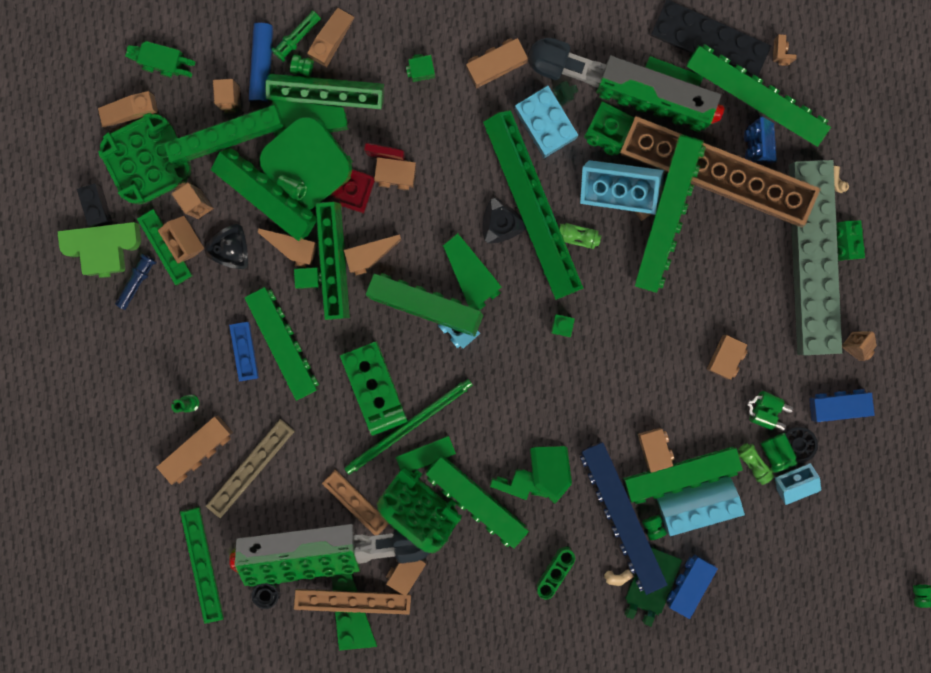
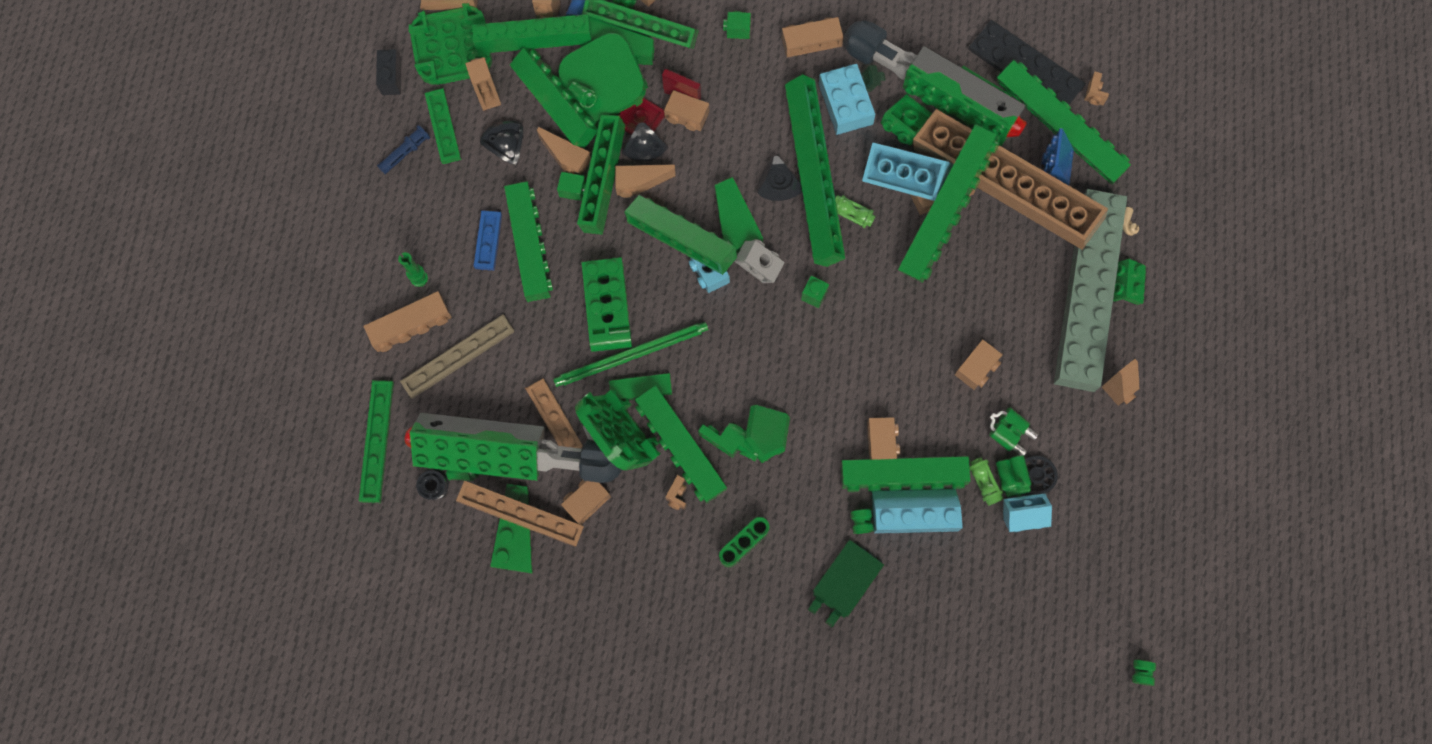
camera: 25 degrees right, 15 degrees down
bright green brick [57,222,141,278] -> none
medium nougat brick [158,216,204,263] -> none
dark blue brick [580,442,668,595] -> none
tan arm [604,569,634,586] -> none
blue brick [666,554,718,619] -> none
blue brick [809,389,875,422] -> none
none -> black hat [622,123,668,161]
none -> medium nougat bracket [665,475,687,510]
none -> light grey brick [734,239,785,283]

